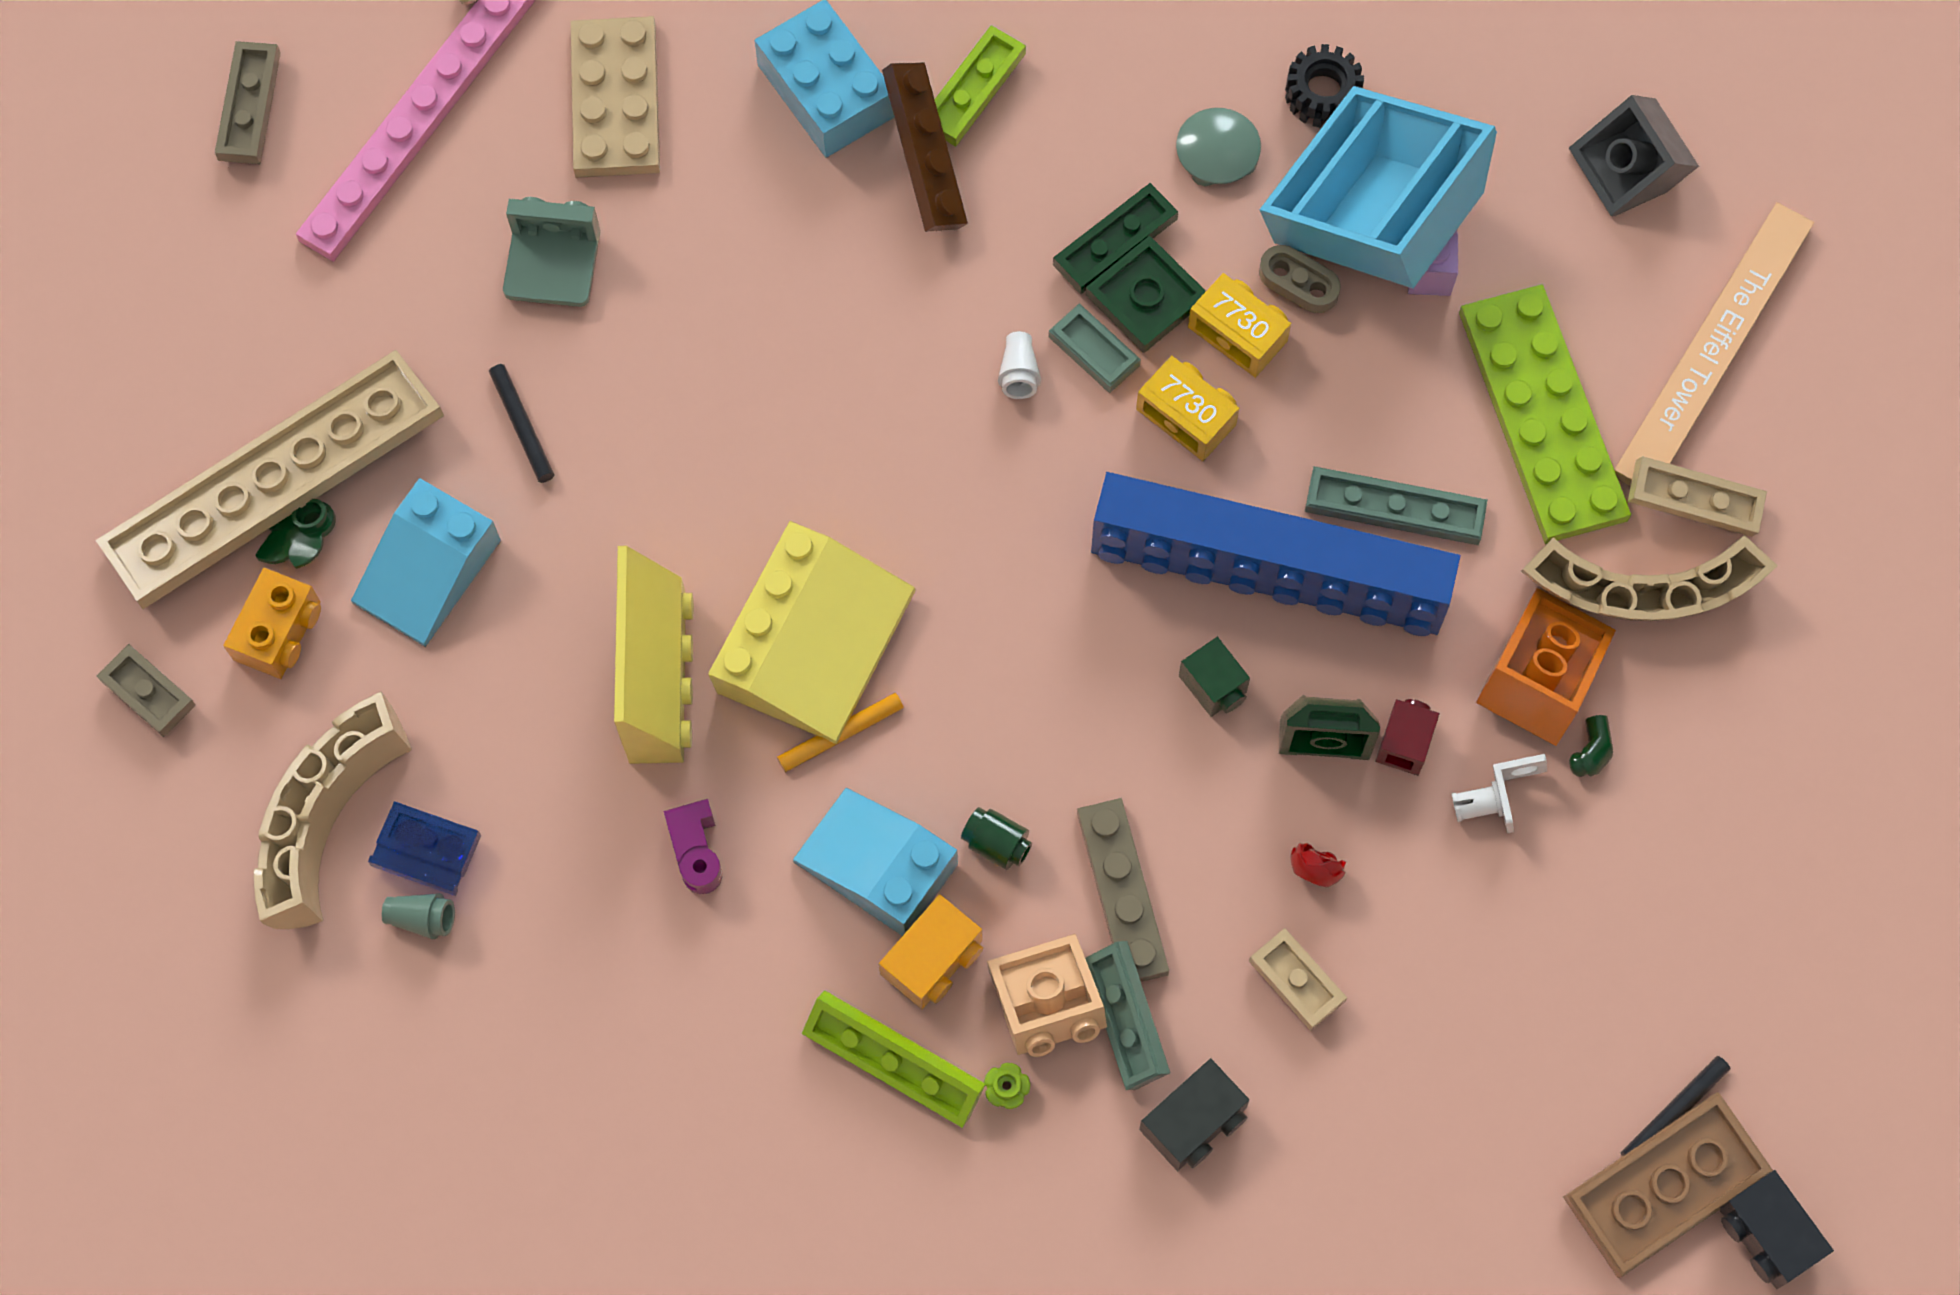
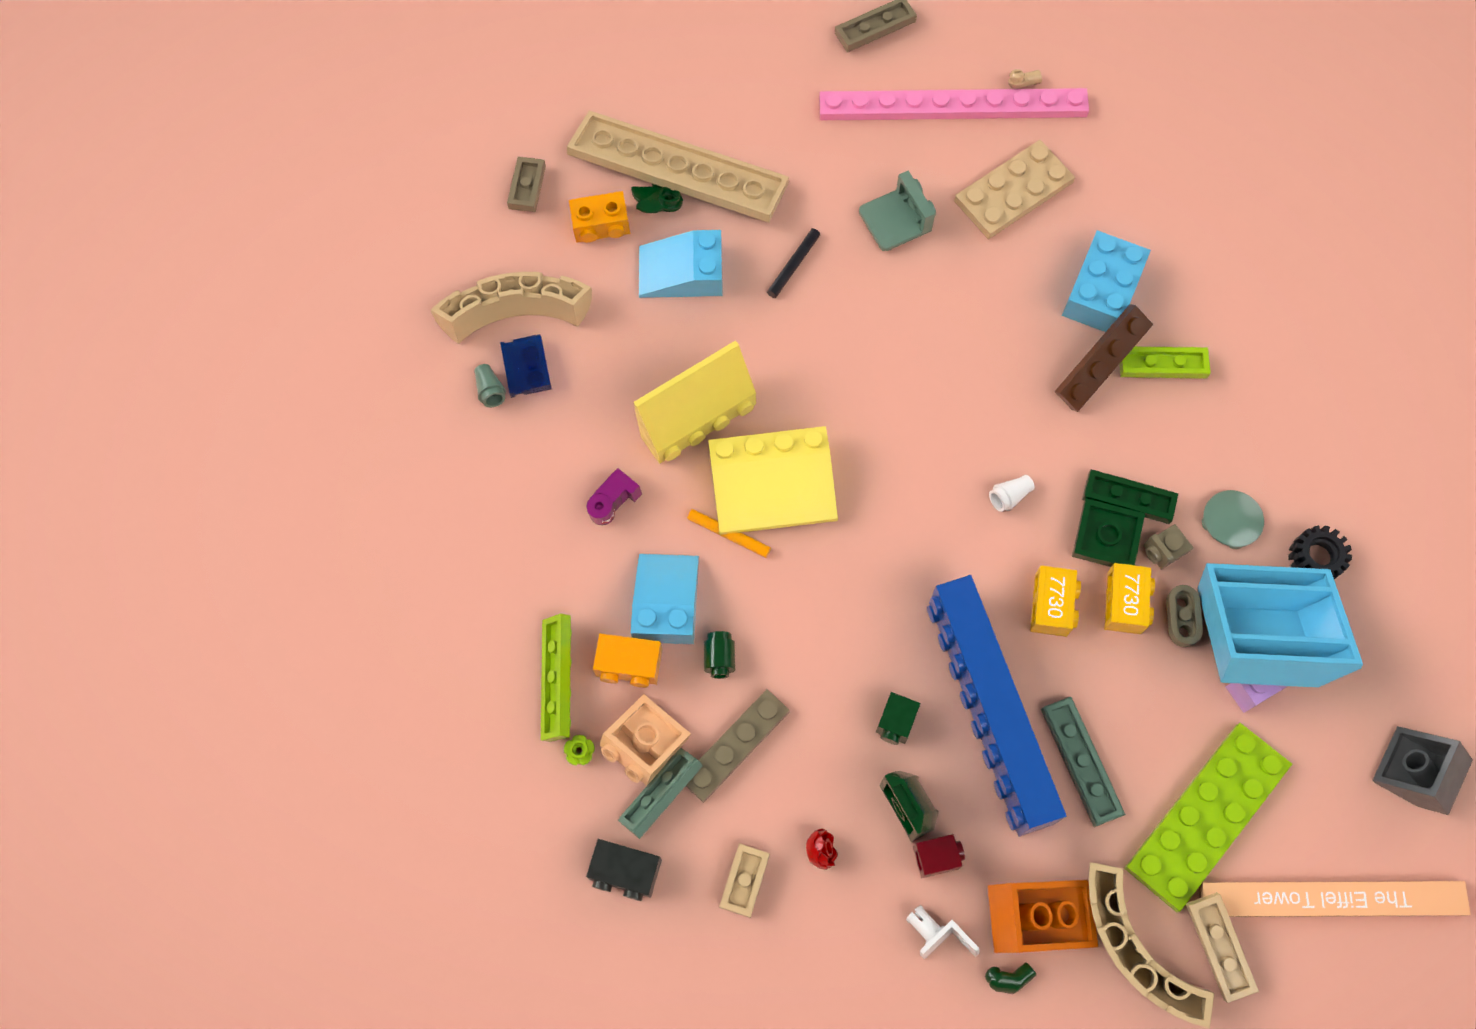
camera: 60 degrees right, 0 degrees up
sand green tile [1049,303,1141,393] -> none
none -> dark tan bracket [1143,524,1193,570]

